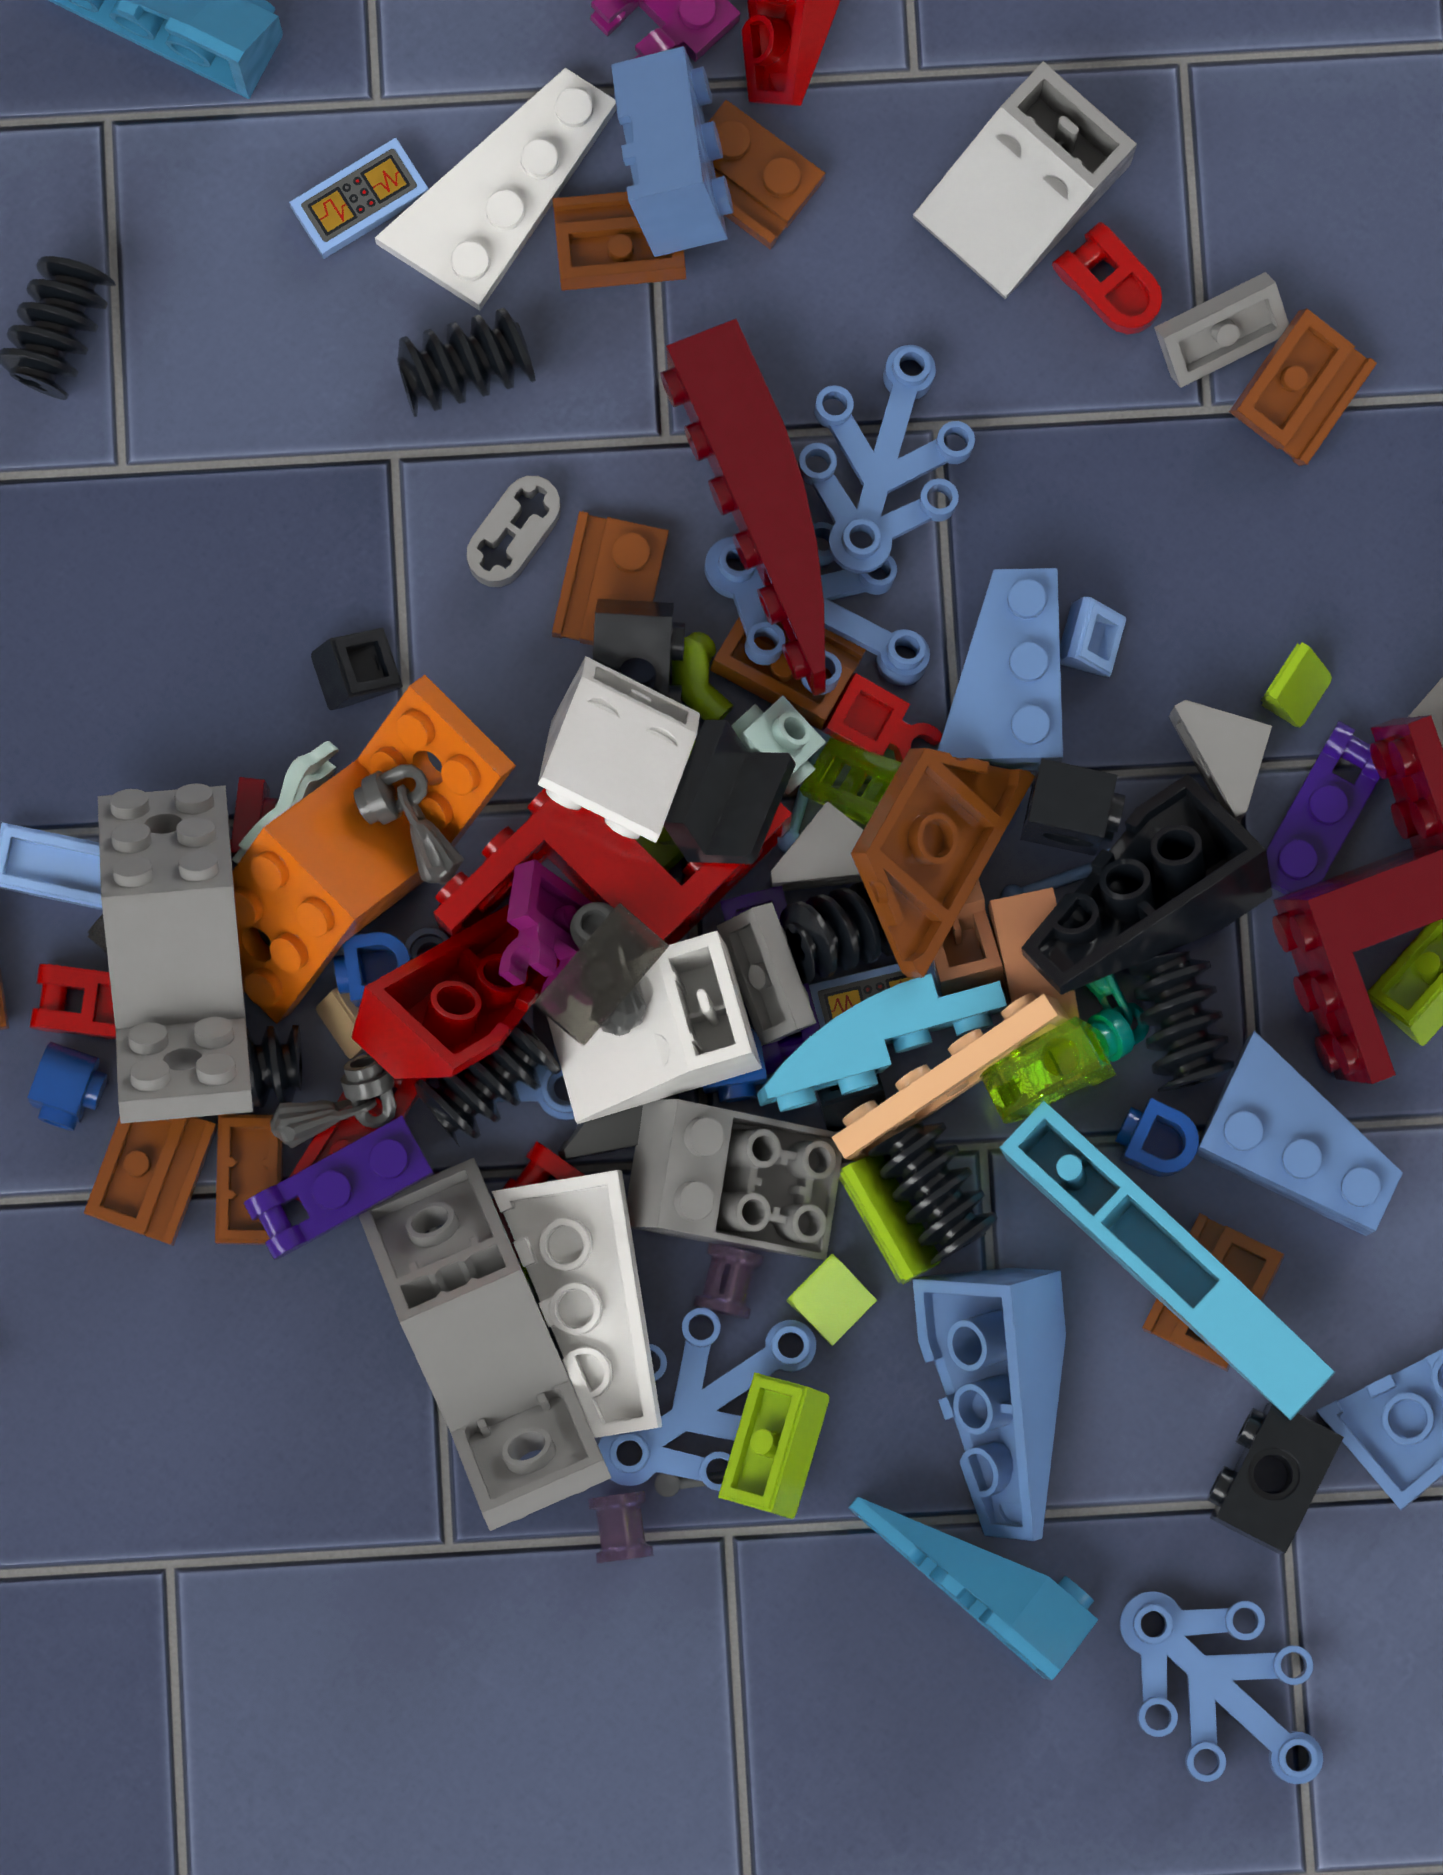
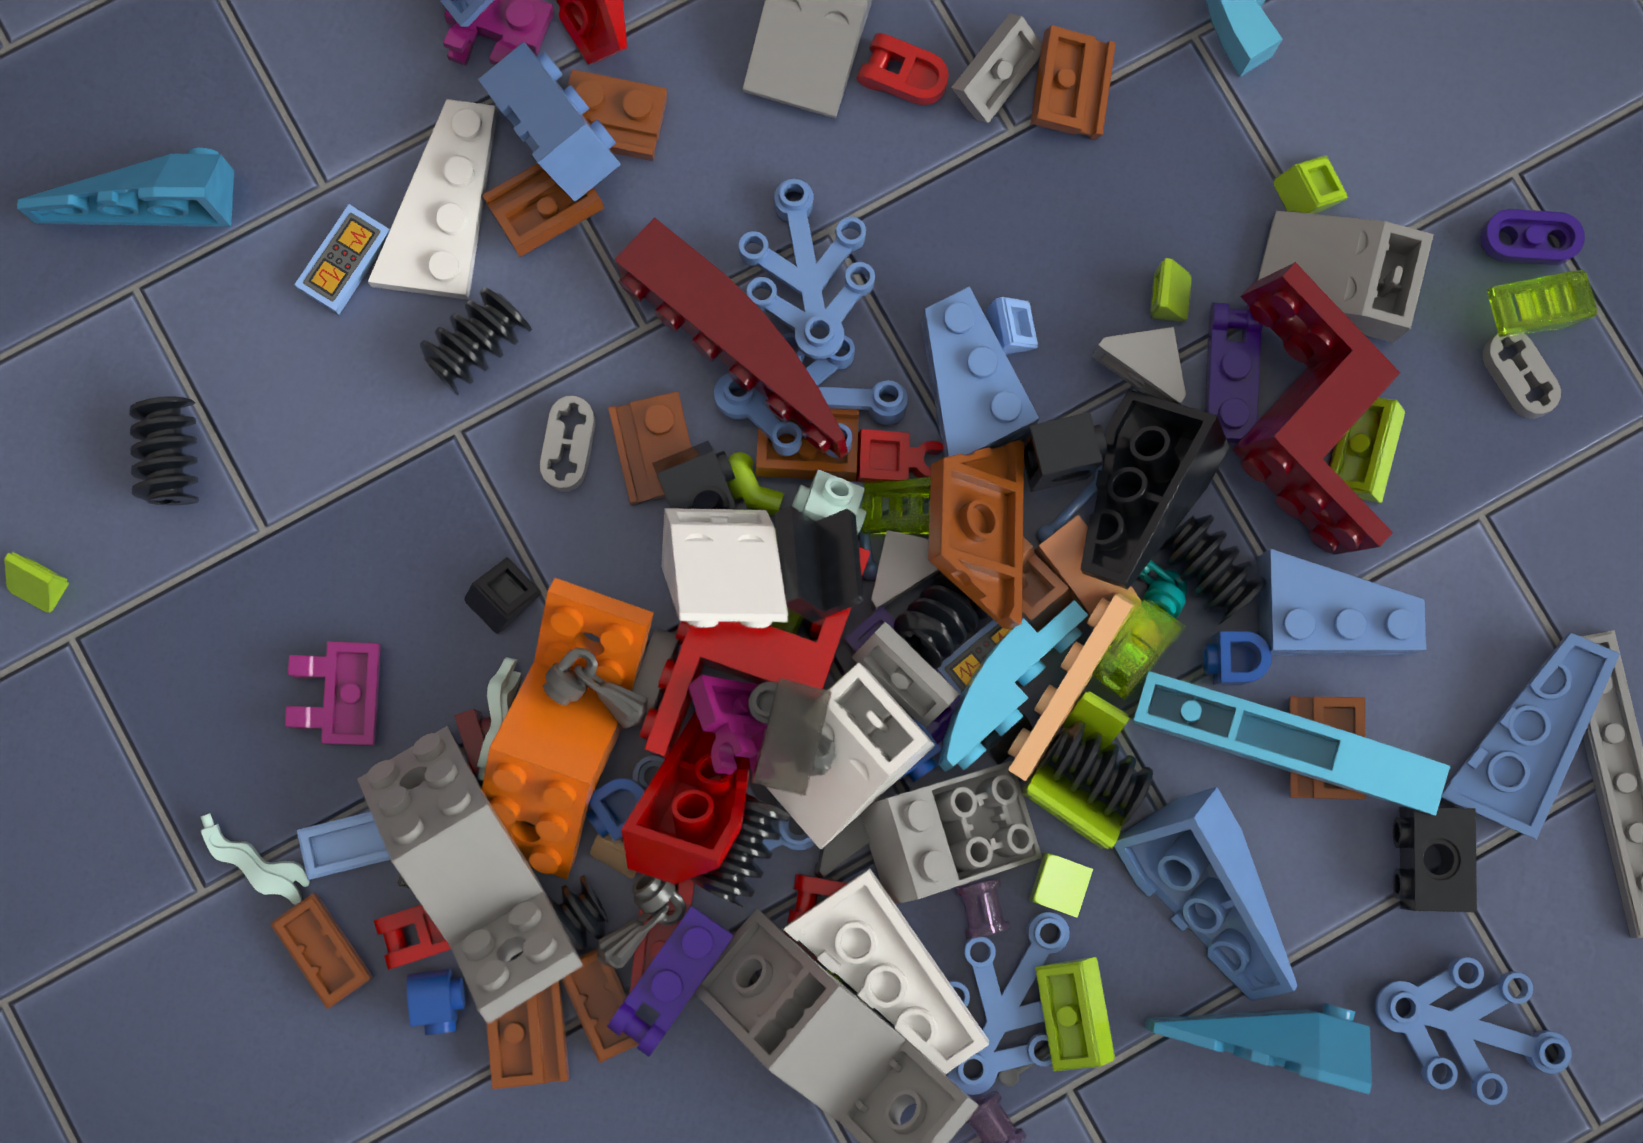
camera: 30 degrees left, 0 degrees up
none -> magenta plate [285,641,381,746]
none -> light grey beam [633,628,679,725]
none -> lime slope [1062,691,1130,750]

